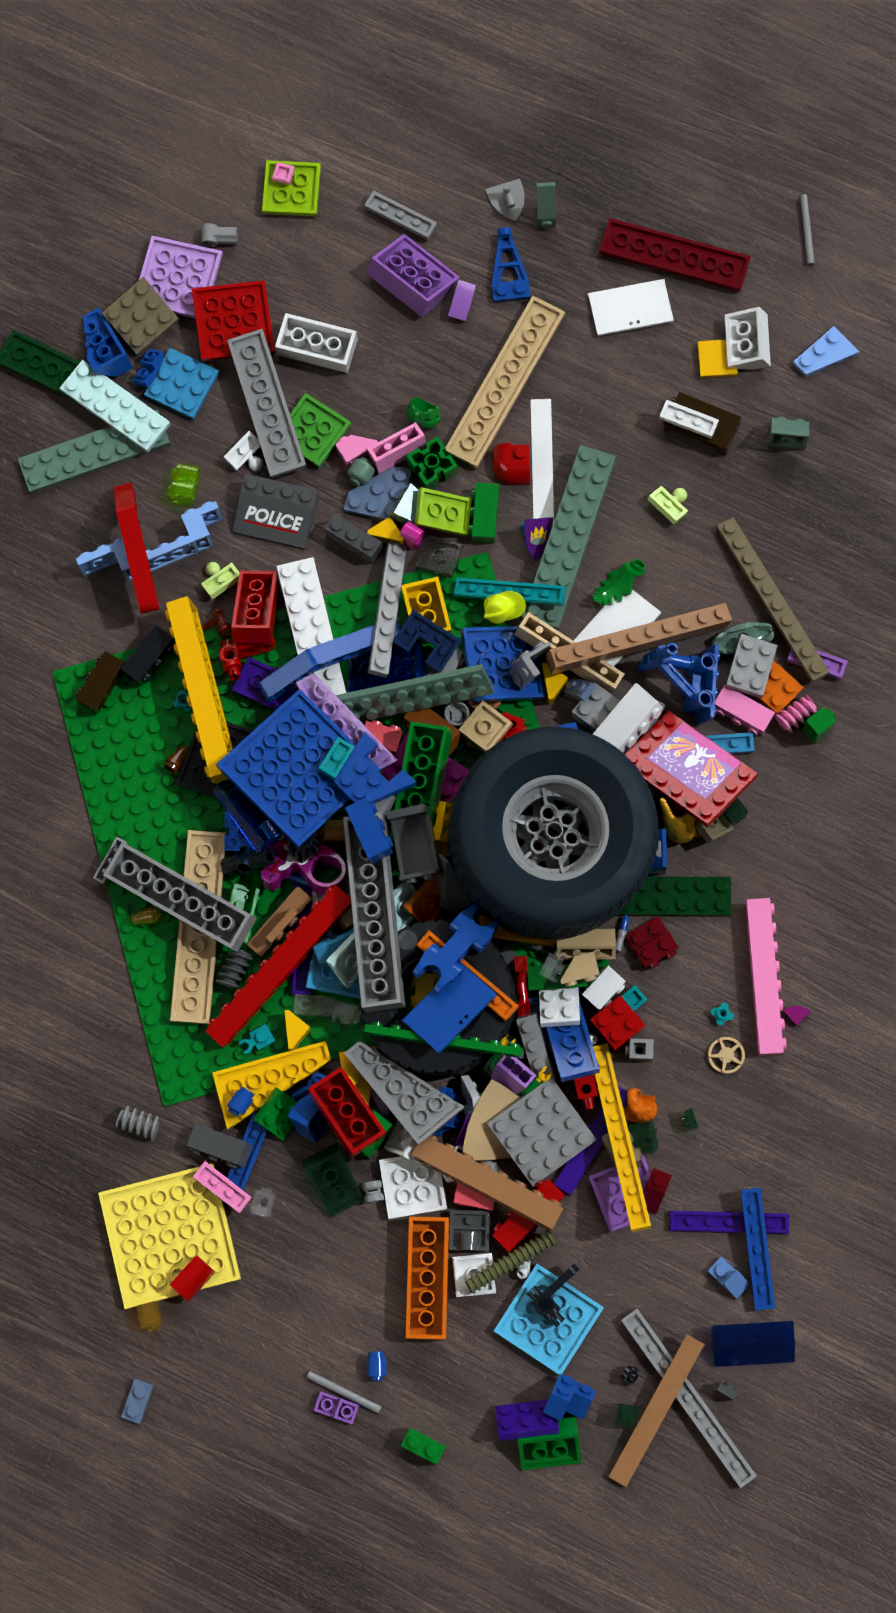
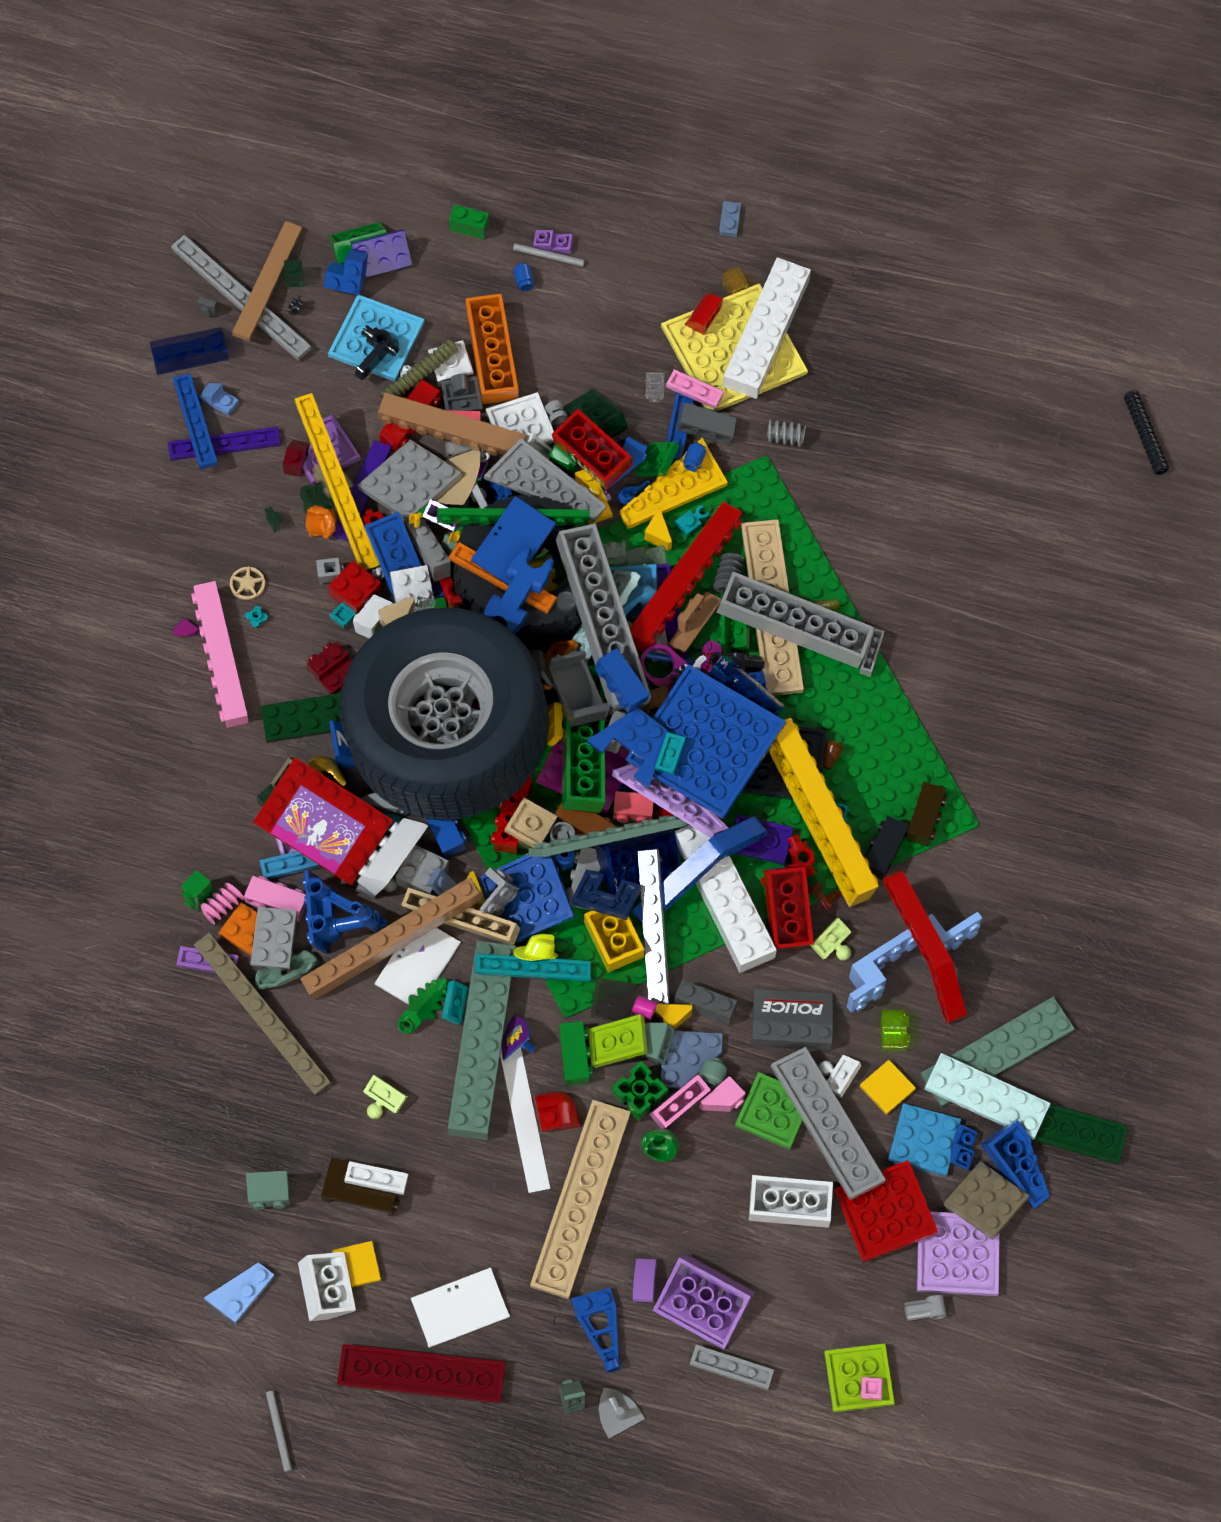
camera: 160 degrees right, 10 degrees down
none -> teal plate [442,980,468,1025]
none -> white brick [723,257,811,399]
none -> yellow tile [859,1060,916,1115]

